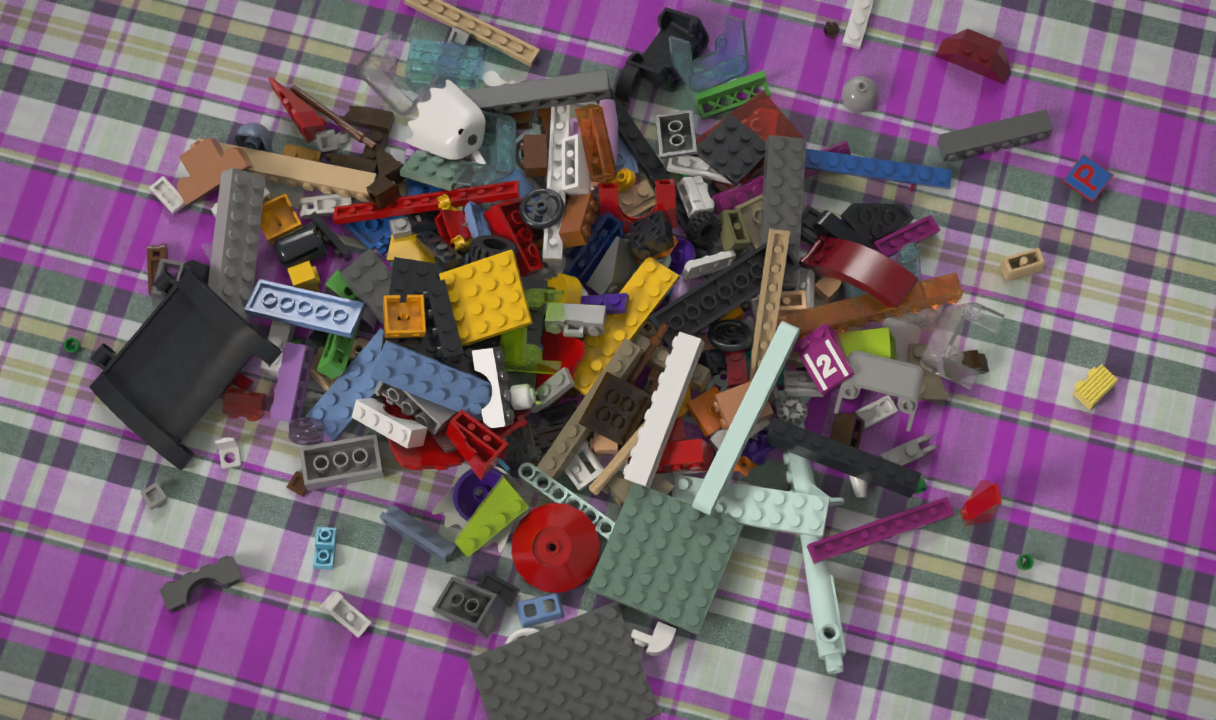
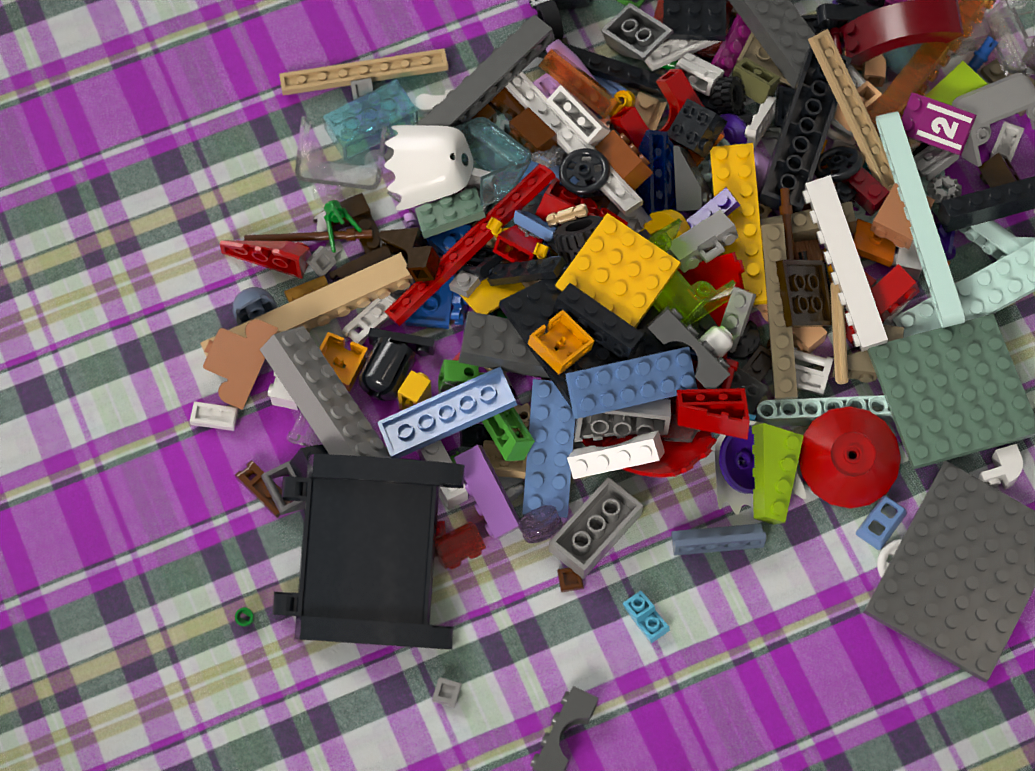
camera: 40 degrees left, 5 degrees down
white bracket [215,437,241,469] -> none
white bracket [320,591,371,638] -> none
dark grey slope [432,577,507,639] -> none
black plate [477,570,520,608] -> none
none -> green plant [324,200,362,253]
none -> clear piece [531,145,564,168]
none -> tan axle [546,204,588,227]
none -> blue pin [967,36,999,73]

